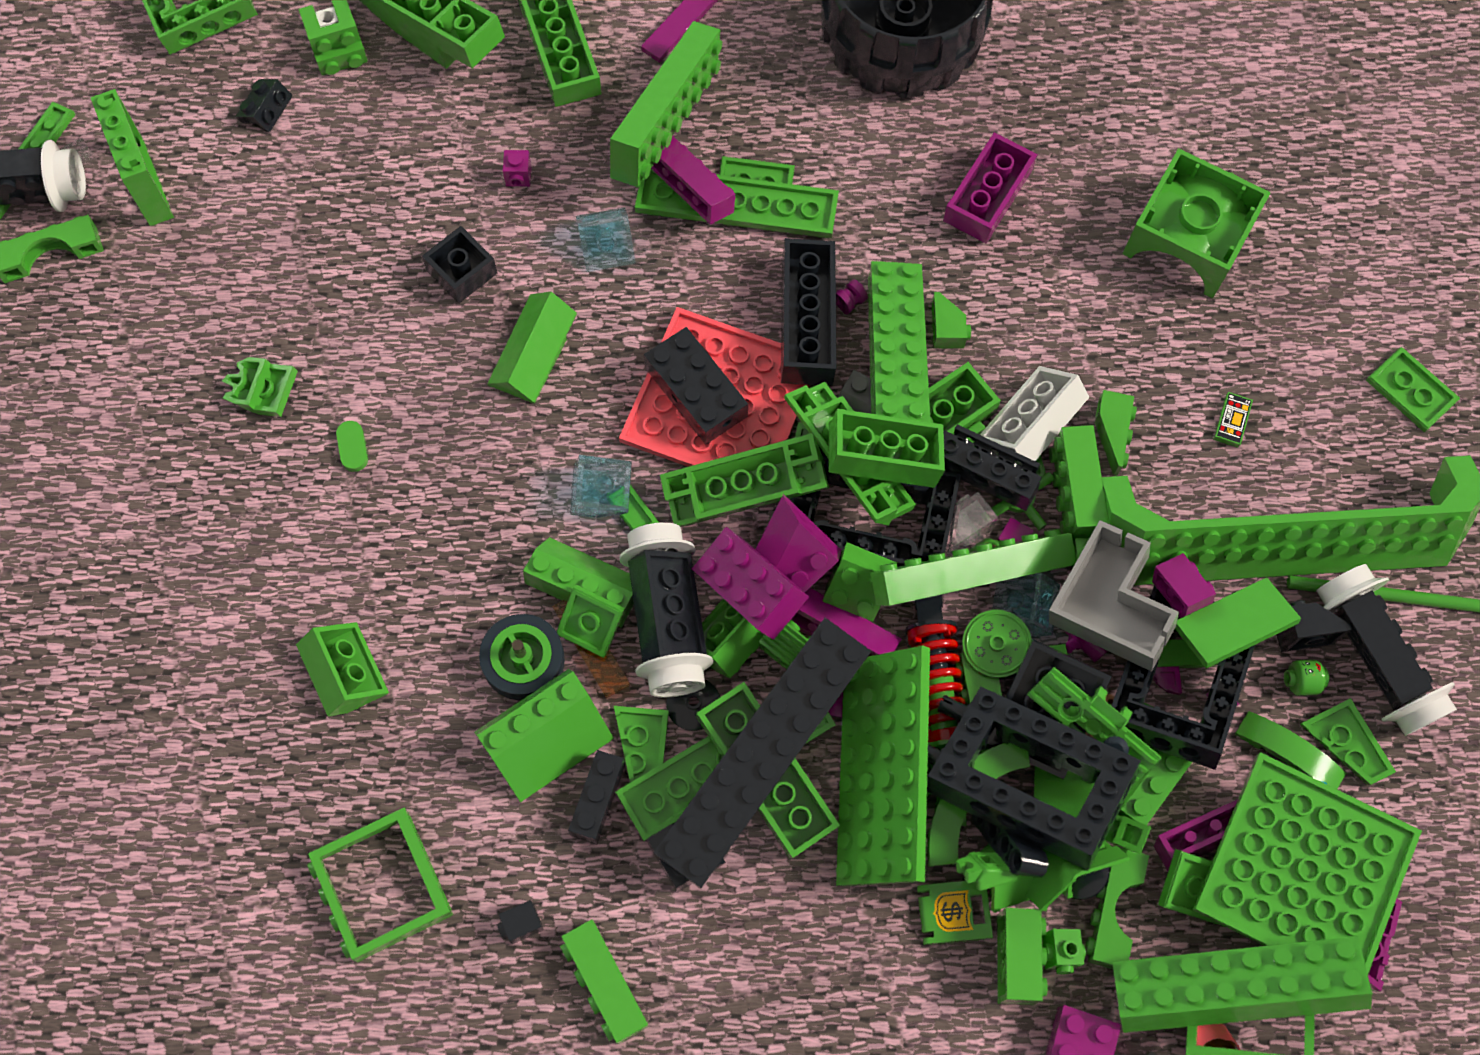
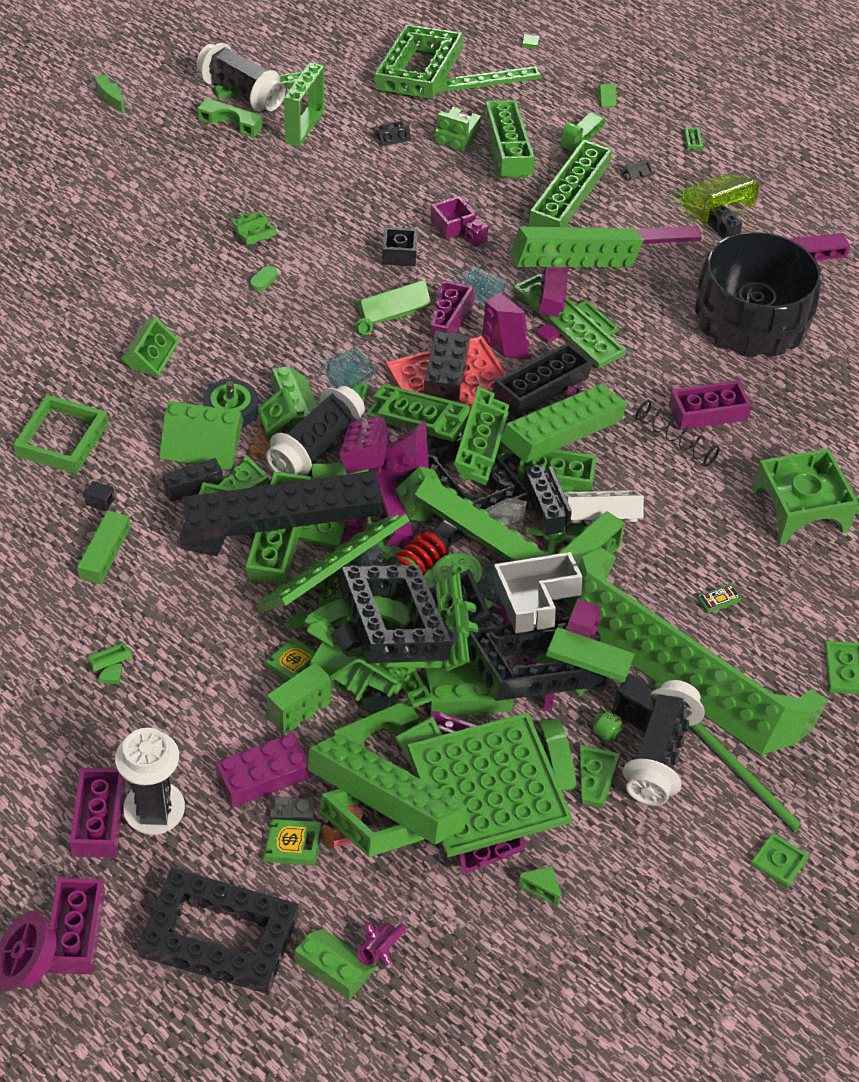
camera: 45 degrees right, 20 degrees down
bright green brick [829,409,945,488] -> none
bright green slope [931,292,971,348] -> none
bright green brick [1042,929,1086,975] -> none
bright green slope [1094,390,1137,476] -> none
none -> bright green plate [355,318,373,335]
none -> magenta piece [430,195,476,239]
none -> magenta wedge [431,280,475,341]
none -> magenta wedge [482,293,532,360]
none -> bright green slope [518,866,561,907]
none -> magenta tile [535,323,560,344]
none -> black piece [635,400,720,466]

